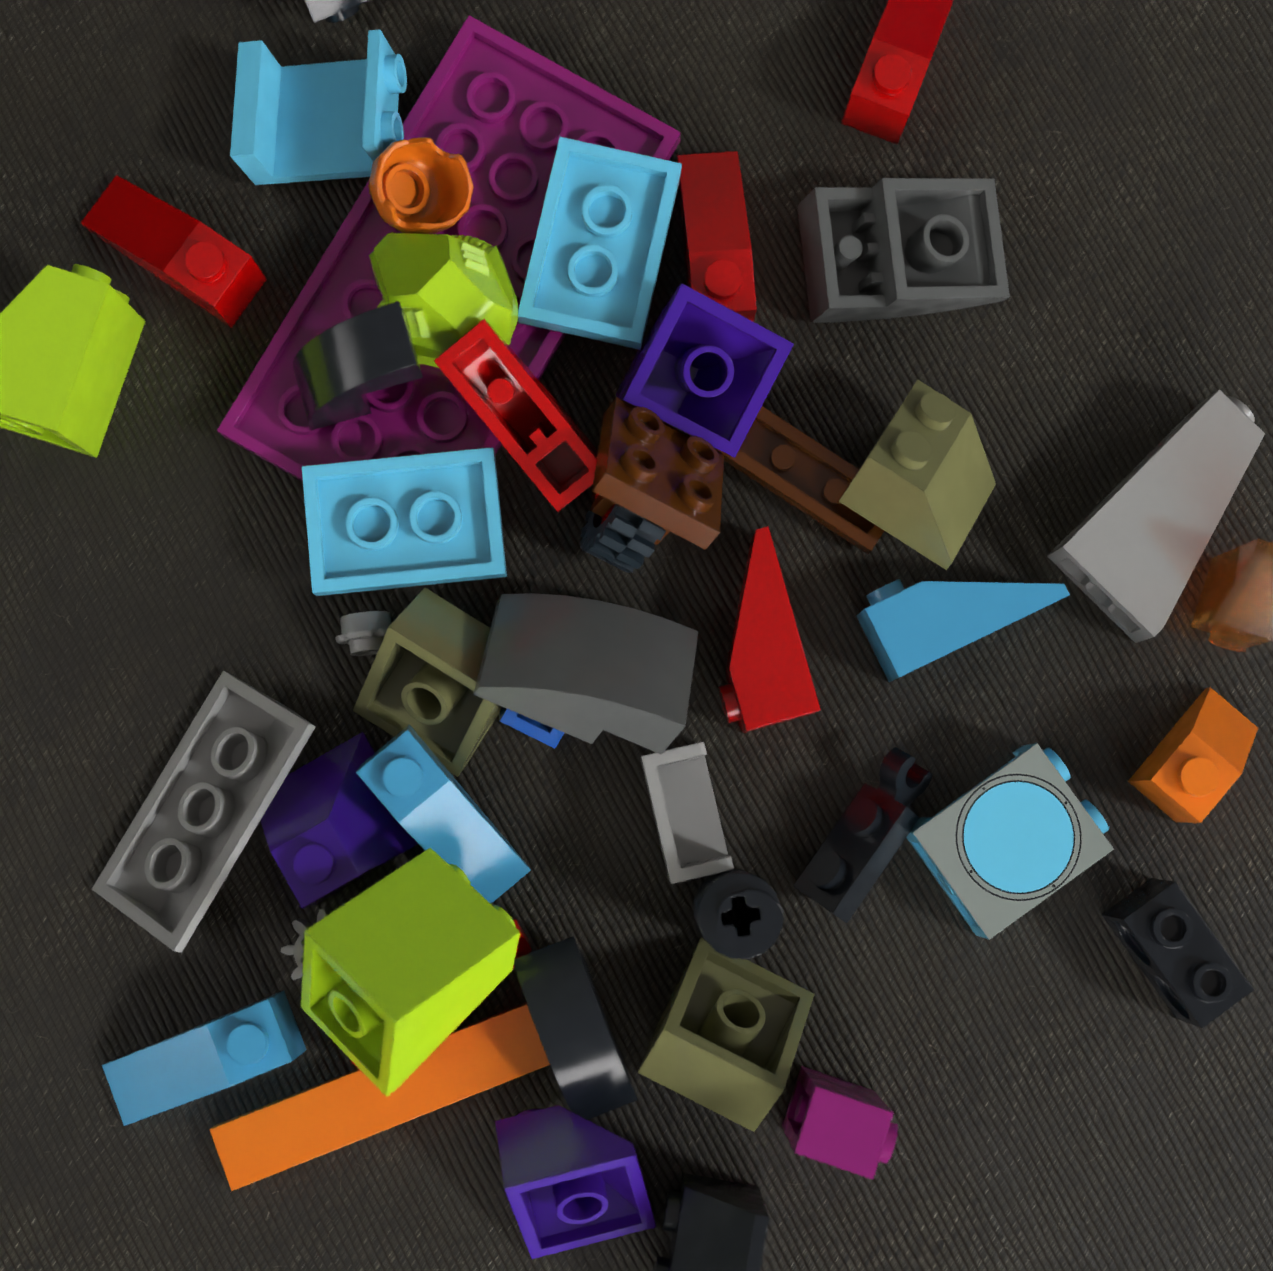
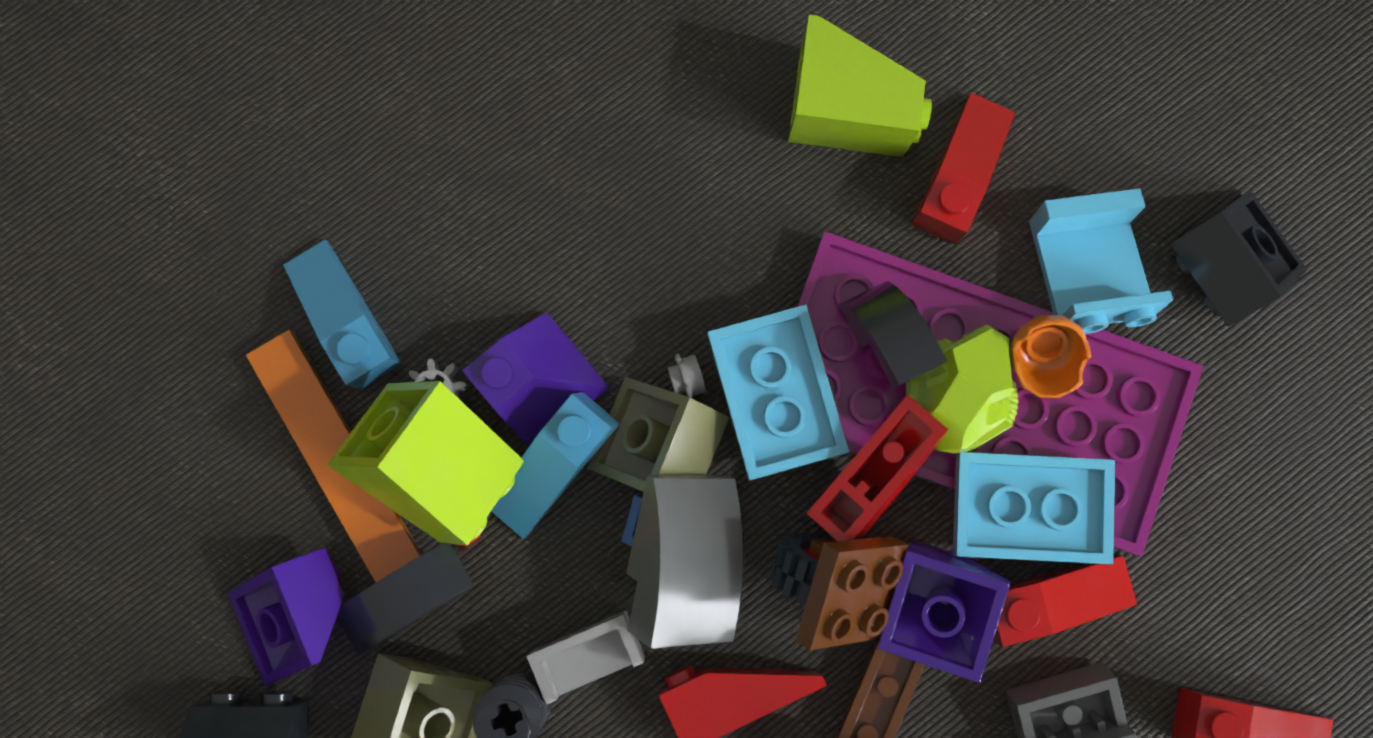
camera: 85 degrees right, 0 degrees up
light grey slope [92,670,316,953] -> none

